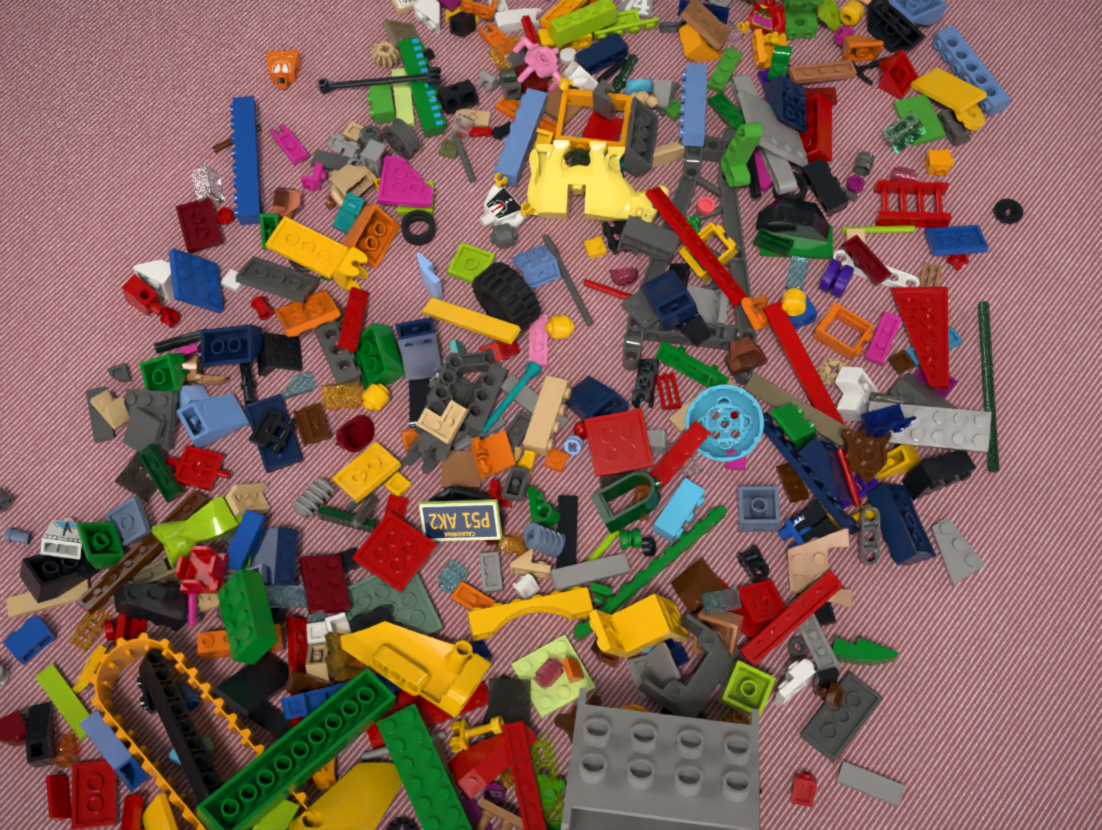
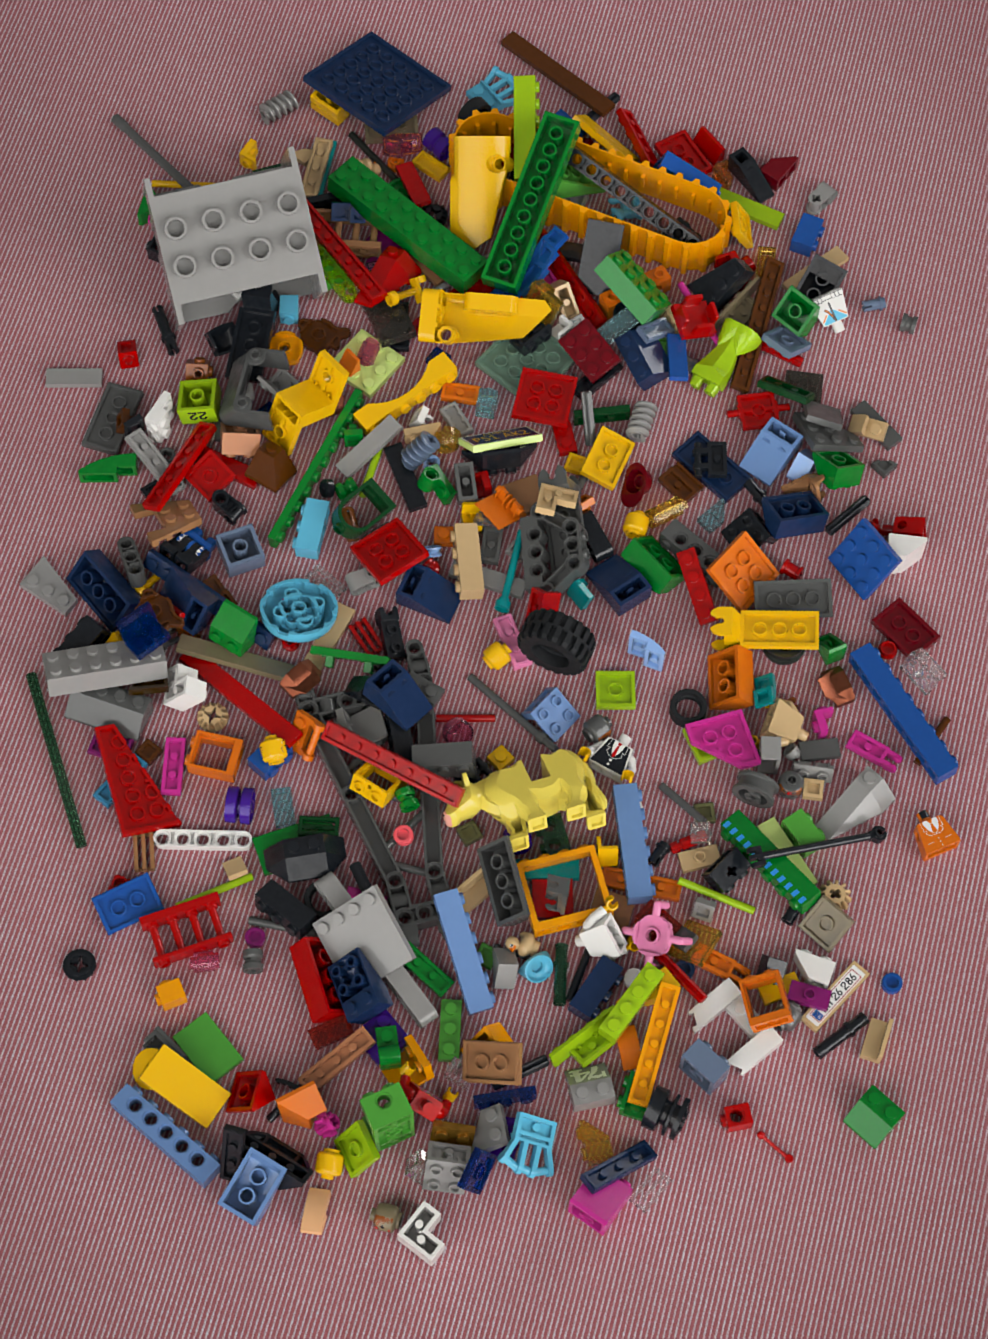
camera: 155 degrees right, 0 degrees up
dark pink tile [177,344,200,360] -> none
white tile [221,269,243,293] -> none
tan bracket [225,482,270,516] -> none
reddish brown slope [284,670,334,695] -> none
yellow tile [422,297,521,344] -> none
dark grey leg [499,68,521,100] -> none
red plate [649,420,711,493] -> none
clear light blue plate [702,588,742,614] -> none
bright green beam [721,122,763,187] -> none
dark red plate [841,235,892,286] -> none
clear green brick [882,110,926,154] -> none
none -> black tile [220,1124,246,1181]
none -> lime bar [677,877,756,915]
none -> light grey wedge [815,766,896,840]

